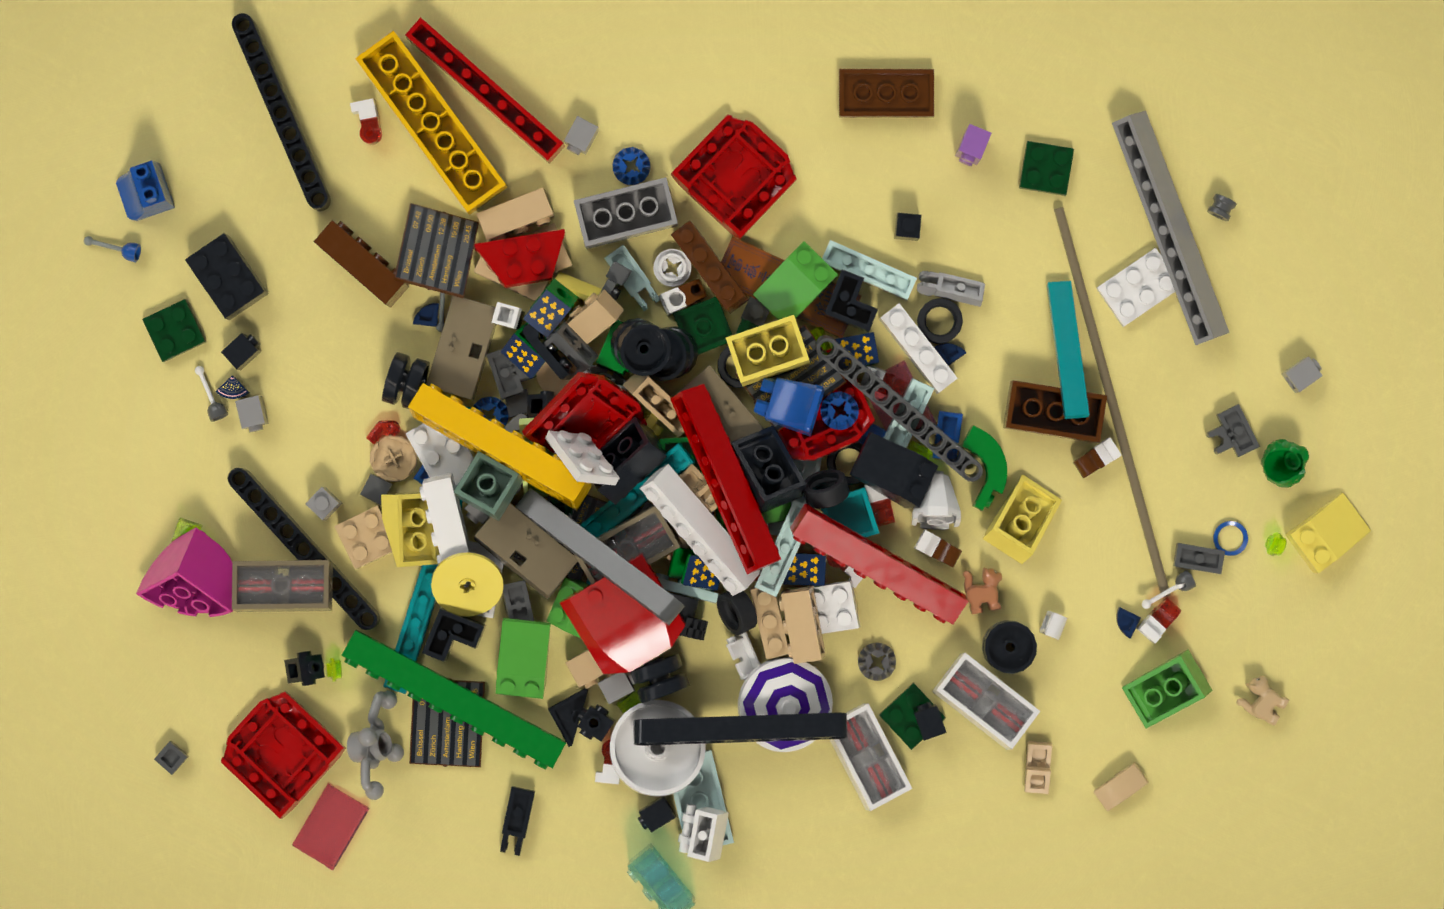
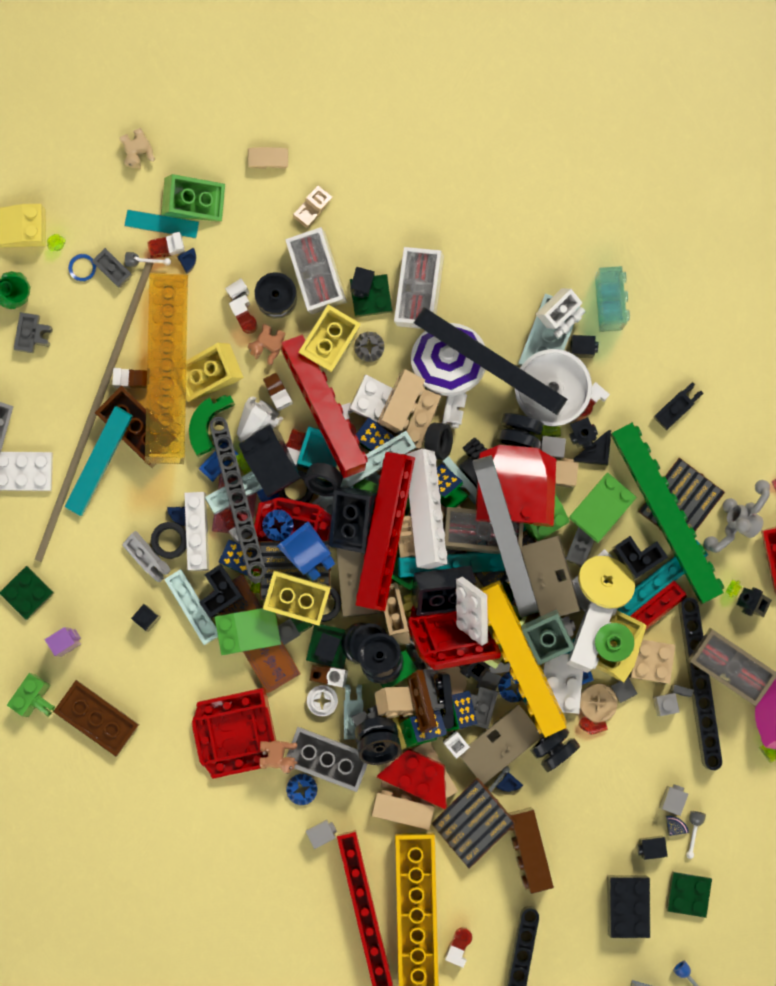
camera: 145 degrees left, 5 degrees down
reddish brown brick [671,220,749,314] -> none
none -> bright green brick [7,673,55,717]
none -> teal sticker [124,210,199,238]
none -> clear yellow brick [145,273,188,464]
none -> leg [229,295,258,334]
none -> nougat animal [260,741,298,774]
none -> light yellow slope [299,304,361,373]
none -> black brick [314,633,341,664]
none -> black wheel [354,717,402,765]
none -> reddish brown tile [407,670,437,733]
none -> bright green dish [595,623,634,662]
none -> red plate [630,581,687,631]
none -> dark grey tile [670,685,693,697]

